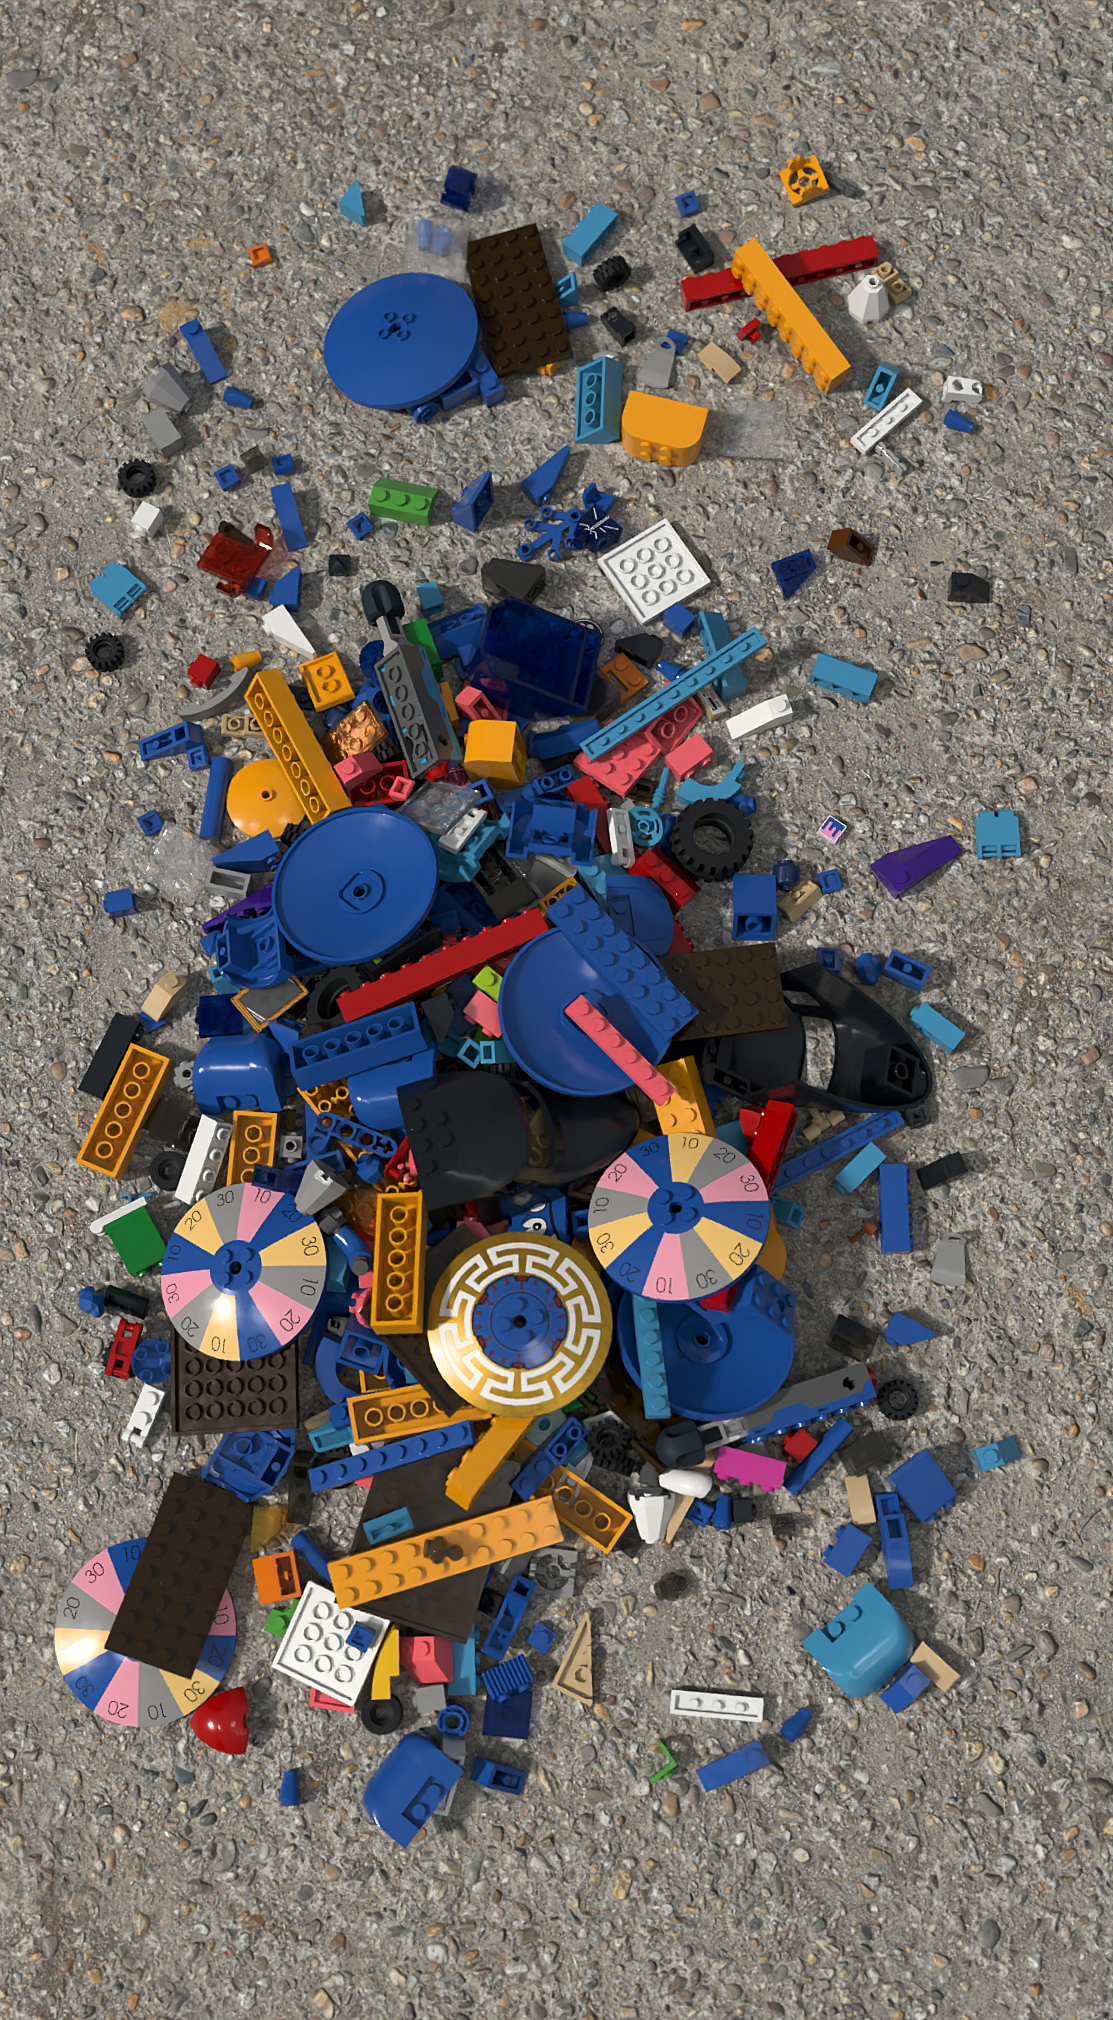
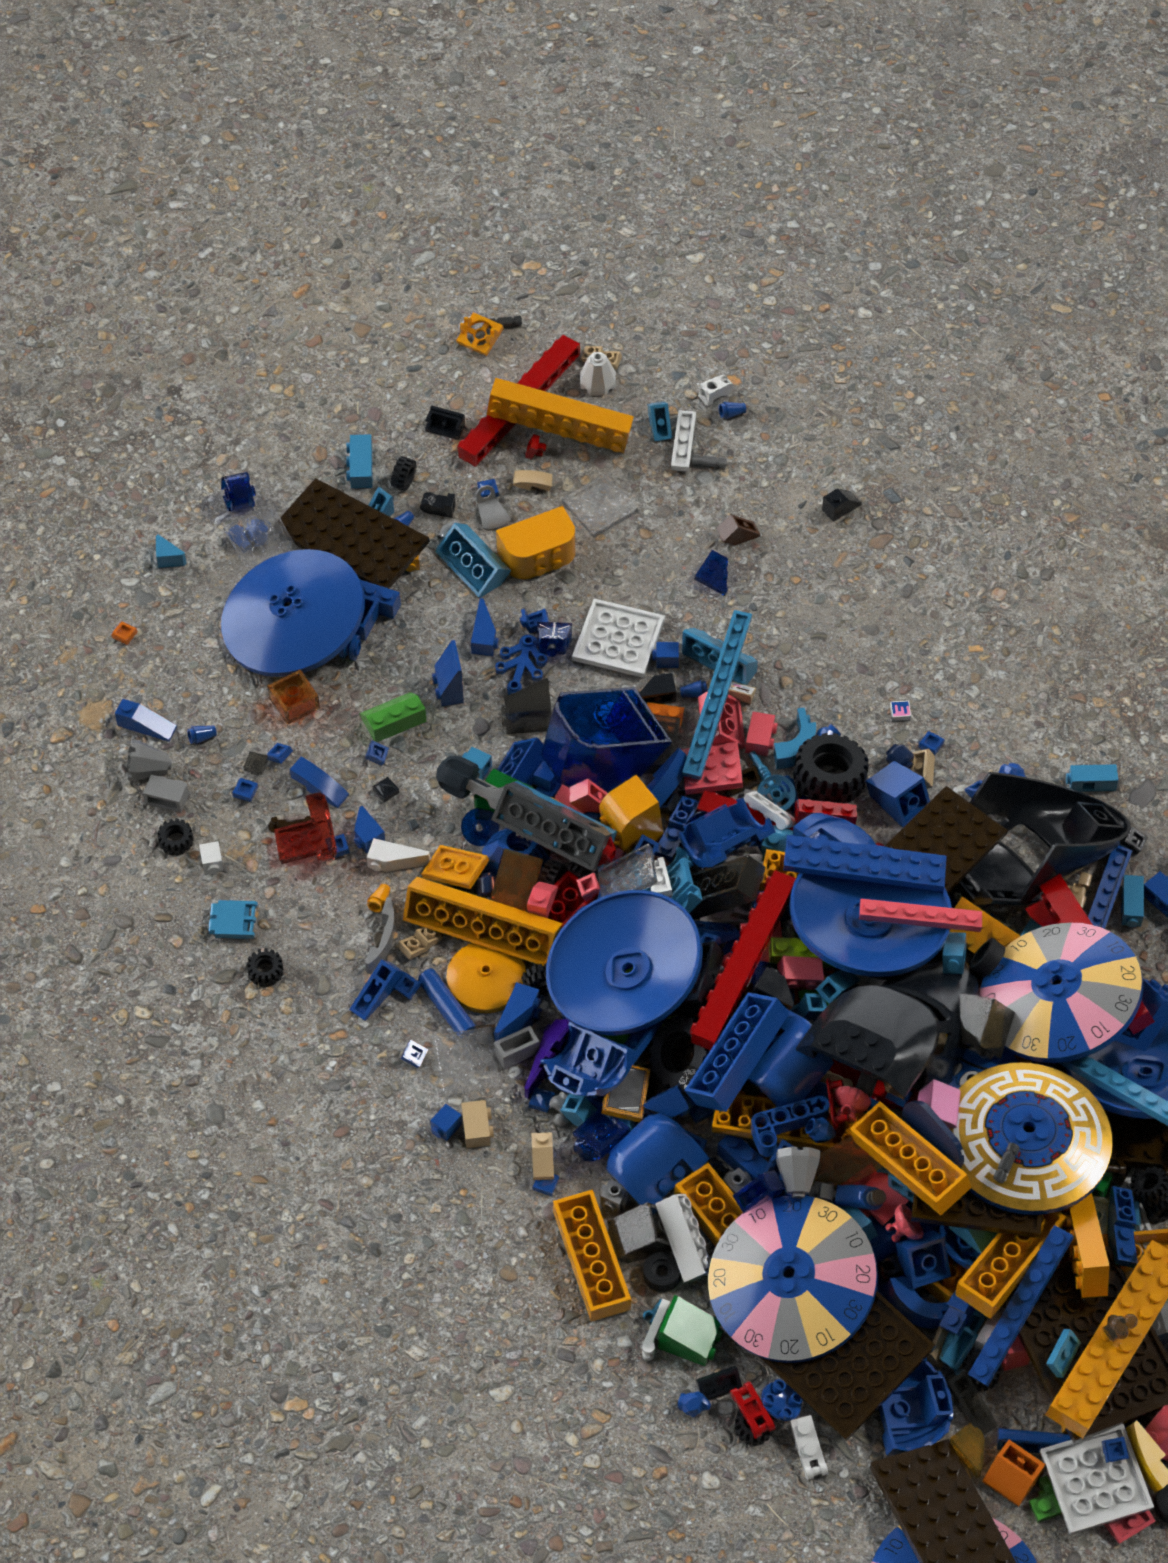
camera: 45 degrees left, 20 degrees down
black brick [78,1012,144,1102] -> none
red brick [187,653,221,690] -> none
blue tile [674,190,700,218] -> none
white slope [726,694,793,741] -> none
dark azure brick [809,653,878,704] -> none
dark purple wedge [870,835,963,899] -> none
blue brick [881,949,932,993] -> none
dark azure plate [974,810,1021,859] -> none
none -> clear orange brick [267,670,320,725]
none -> tan brick [461,1100,494,1149]
none -> dark blue tile [902,1100,964,1168]
none -> bright pink slope [918,1079,961,1128]
none -> dark azure brick [943,932,966,974]
none -> clear smoke slope [959,993,1015,1060]
none -> black tyre [970,938,1005,977]
none -> dark grey axle [994,1142,1019,1183]

